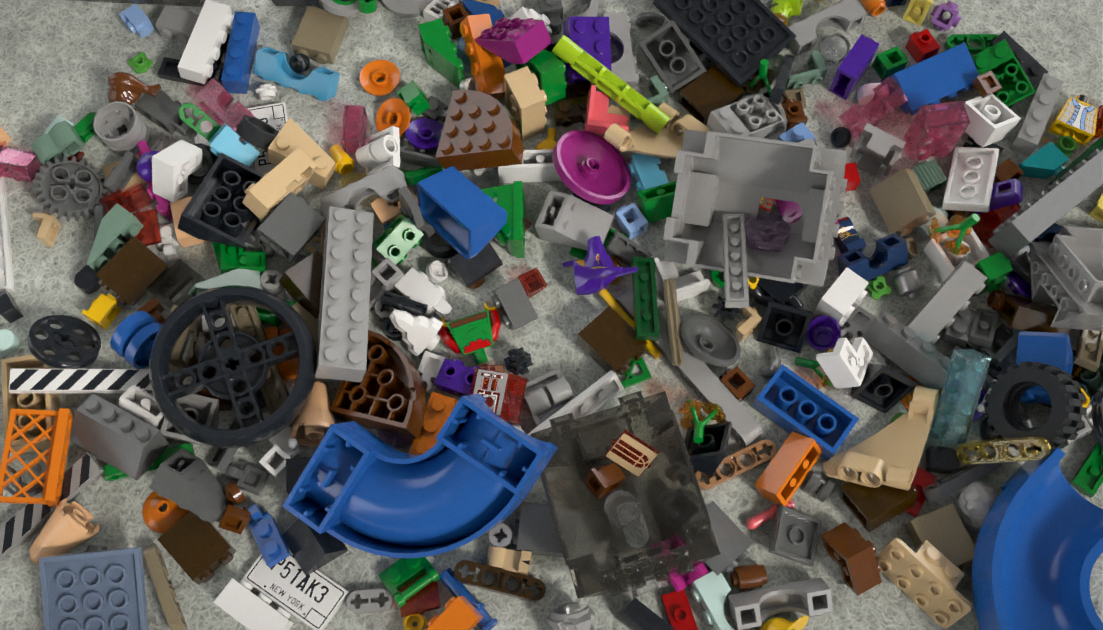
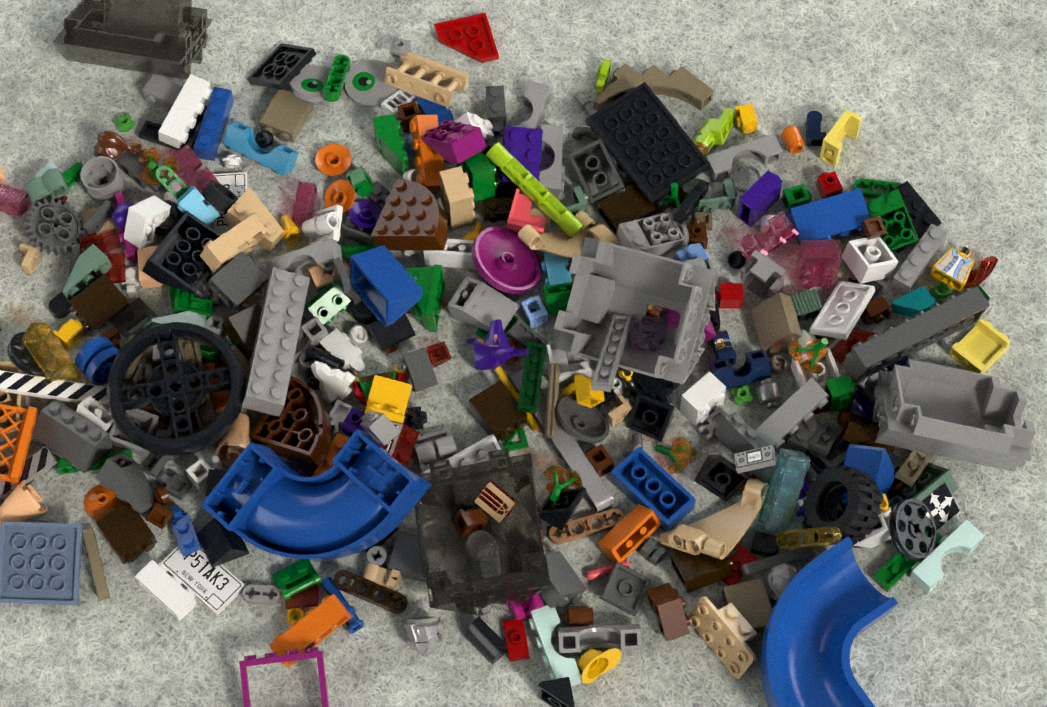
camera: 10 degrees right, 5 degrees down
light blue brick [119,3,155,38] -> none
dark purple hair [806,316,841,351] -> none
white panel [816,337,873,389] -> none
medium lavender brick [930,0,962,31] -> none
dark purple piece [973,178,1023,214] -> none
none -> clear yellow slope [21,323,81,381]
none -> clear orange plant [139,148,179,185]
none -> light grey arch [360,411,400,445]
none -> yellow bracket [364,375,412,424]
none -> yellow brick [561,374,605,408]
none -> tile [734,445,777,473]

